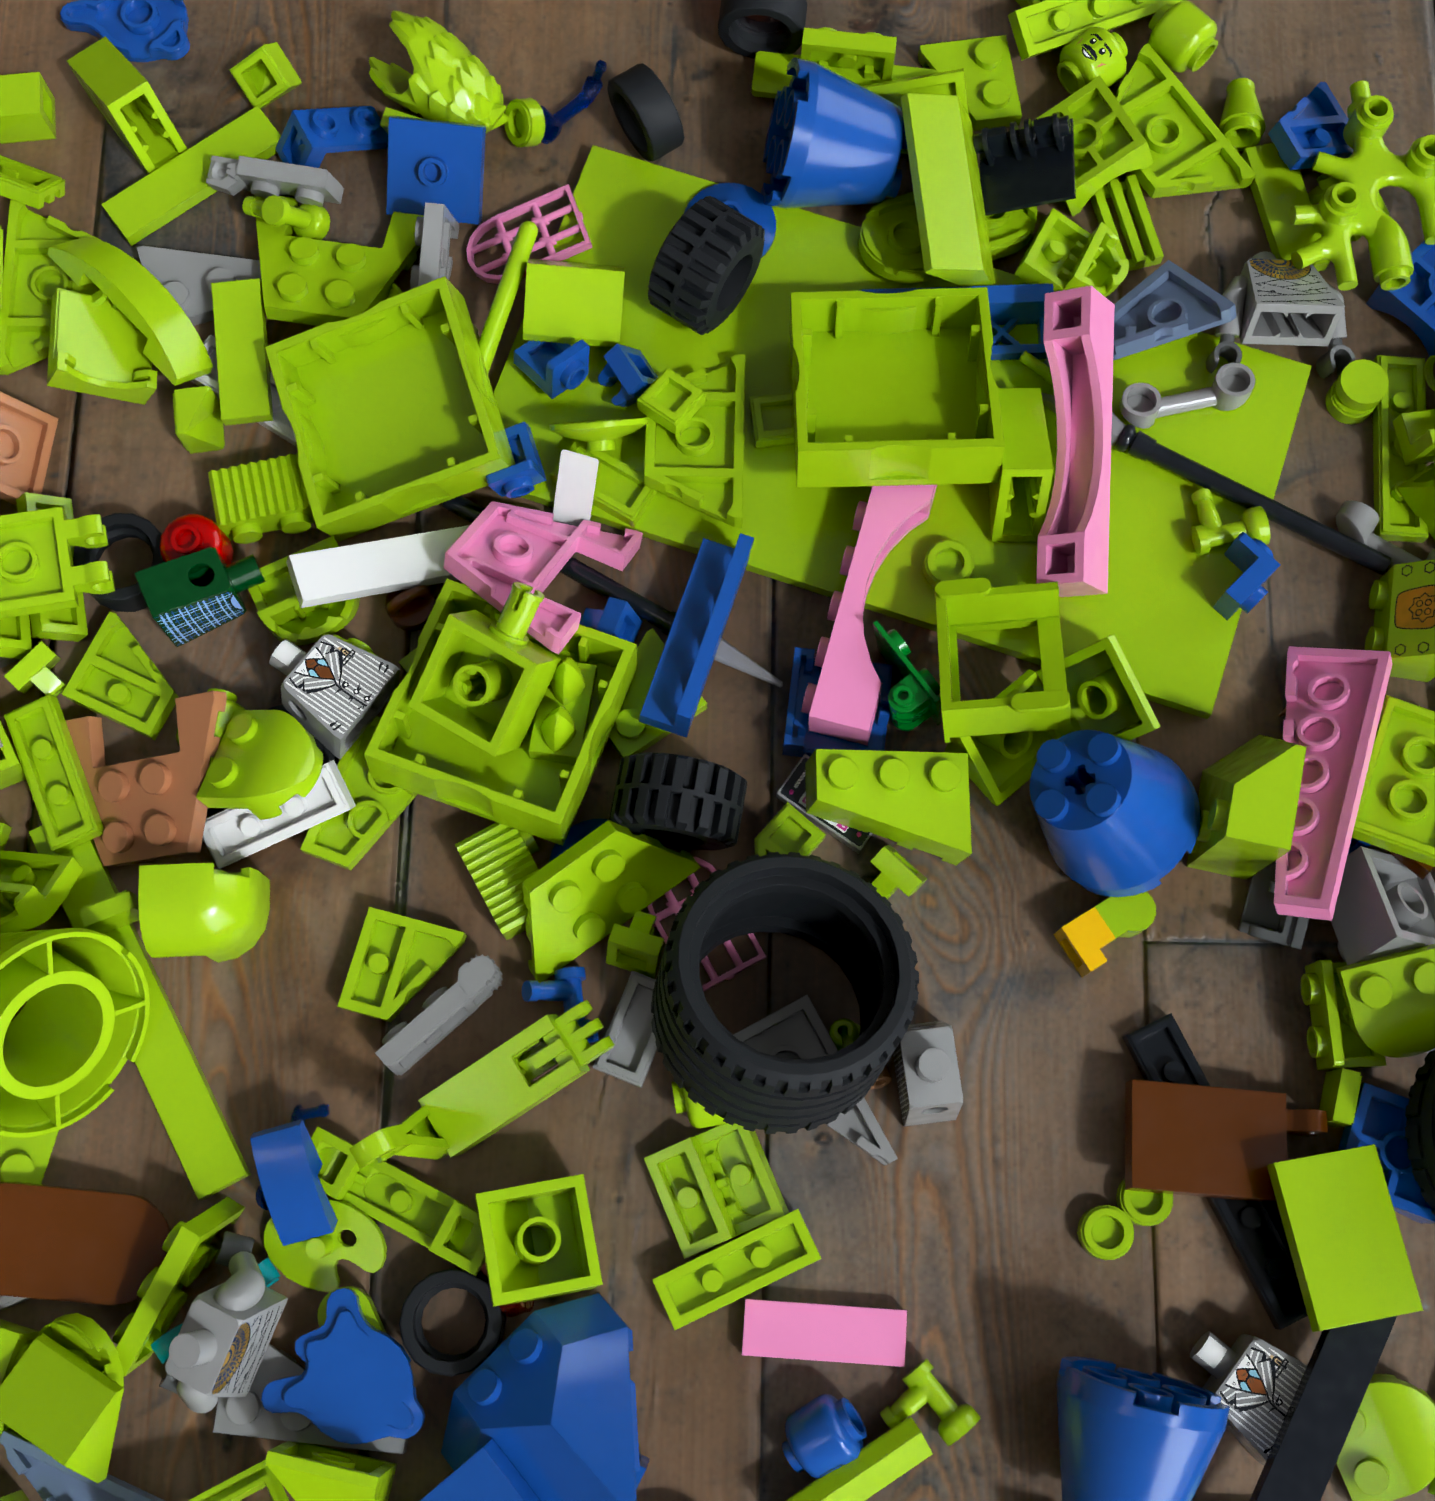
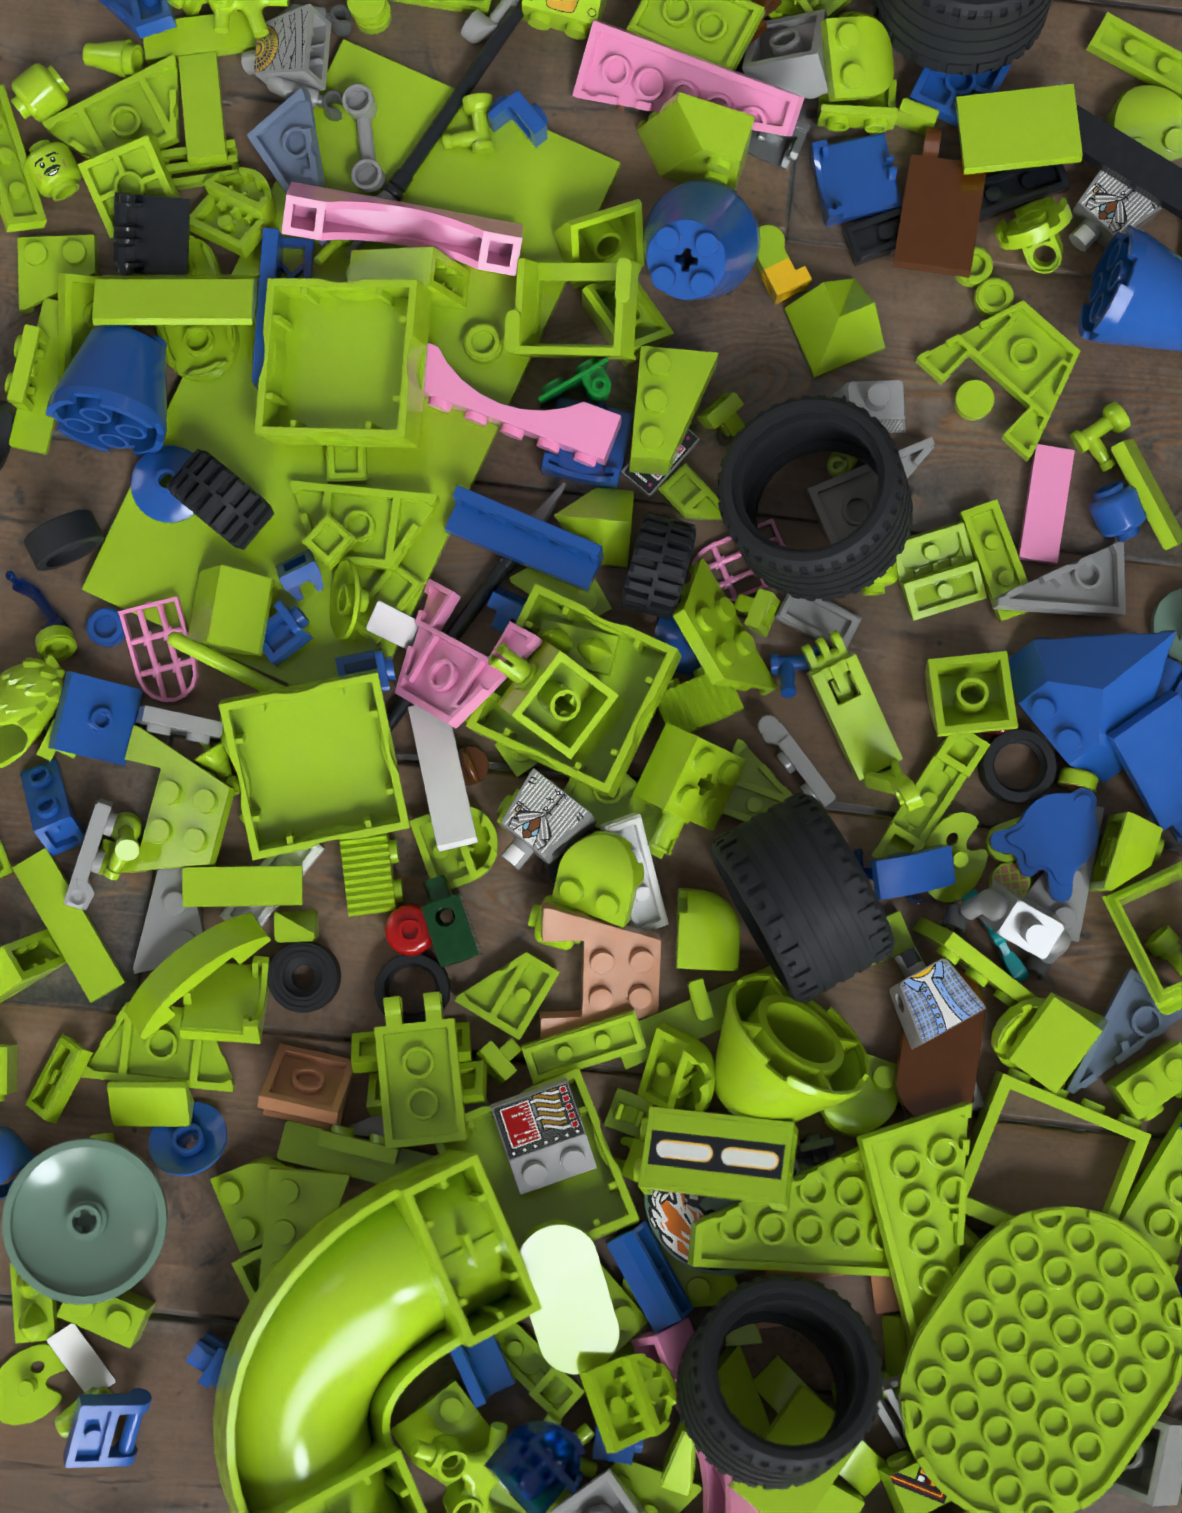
camera: 85 degrees left, 10 degrees up
none -> blue tile [86,608,126,648]
none -> lime tile [178,52,228,166]
none -> black tyre [268,941,341,1013]
none -> lime slope [554,488,634,568]
none -> lime brick [633,722,747,856]
none -> black tyre [710,792,895,1003]
none -> lime slope [784,278,885,379]
none -> blue piece [808,133,902,227]
none -> torso [889,946,986,1050]
none -> lime wing [916,300,1081,462]
none -> lime tile [954,380,994,421]
none -> tile [989,862,1030,896]
none -> light grey wing [992,542,1126,618]
none -> lime tile [994,197,1073,274]
none -> lime tile [1057,767,1099,794]

